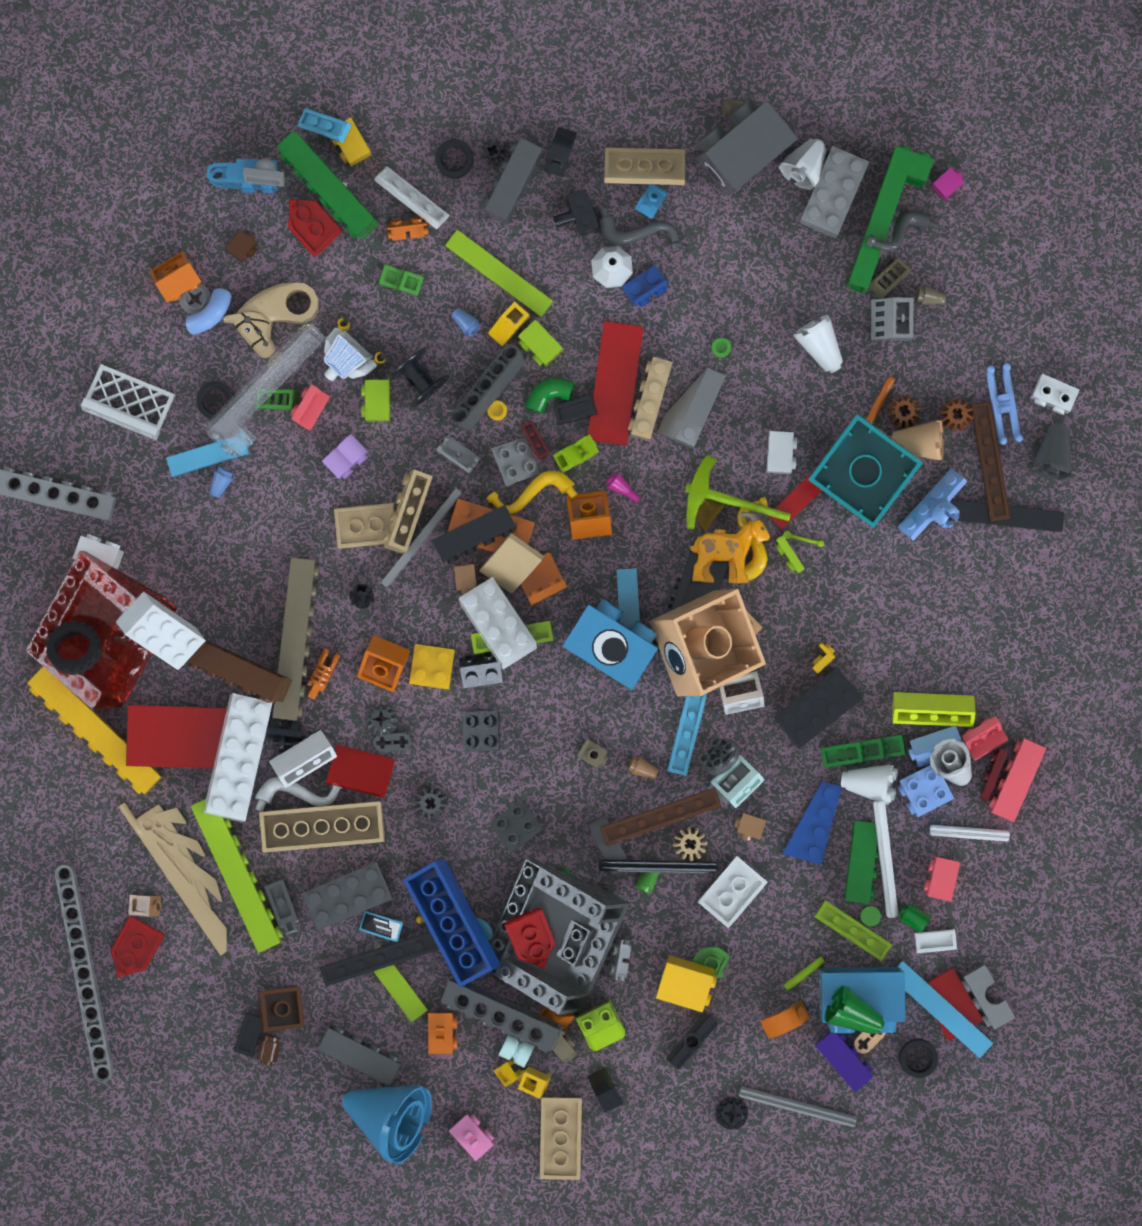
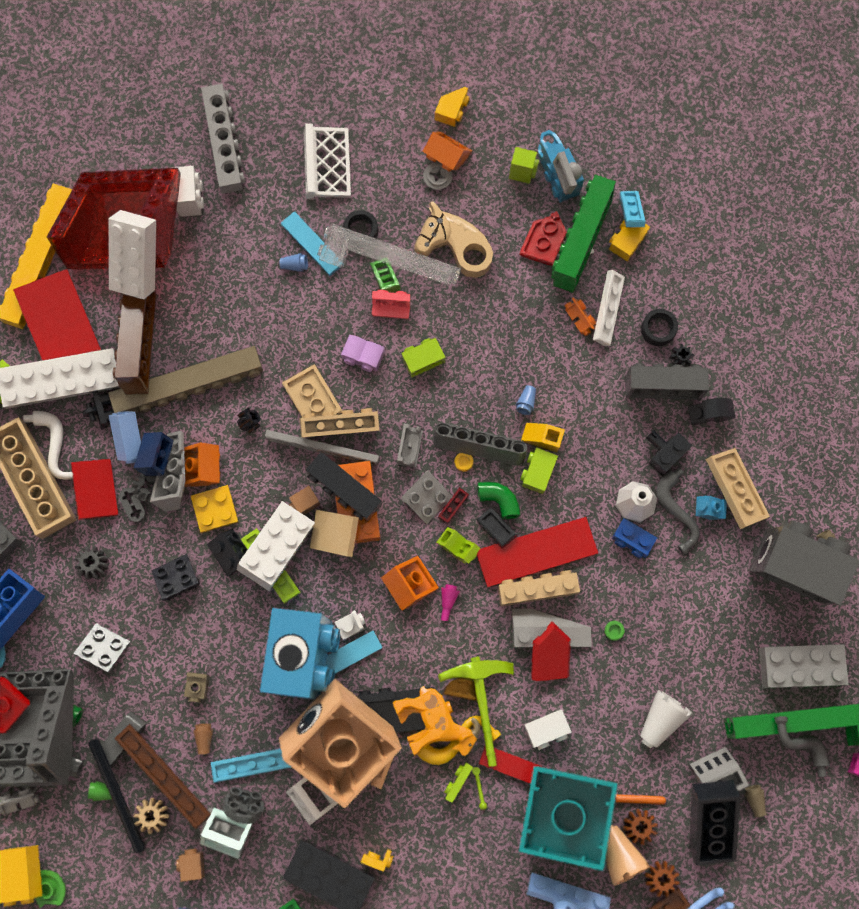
camera: 65 degrees right, 10 degrees down
black tyre [46,620,102,675] -> none
light blue cylinder [186,288,232,335] -> none
reddish brown brick [225,230,257,263] -> none
white brick [269,730,337,788] -> none
orange hinge [307,648,340,700] -> none
white torso [324,318,386,381] -> none
bright green slope [378,265,424,296] -> none
black piece [388,347,450,409] -> none
lime tile [445,230,553,318] -> none
yellow animal [486,470,578,514] -> none
orange bracket [521,553,568,606] -> none
white plate [698,856,768,928] -> none
white cone [778,139,827,190] -> none
dark tan slope [869,257,912,299] -> none
none -> light blue brick [109,411,141,464]
none -> dark blue brick [134,432,174,476]
none -> light grey wedge [150,431,185,512]
none -> white bracket [335,611,366,640]
none -> yellow slope [435,87,470,127]
none -> lime brick [509,147,539,184]
none -> red tile [531,621,571,681]
none -> black brick [689,780,741,865]

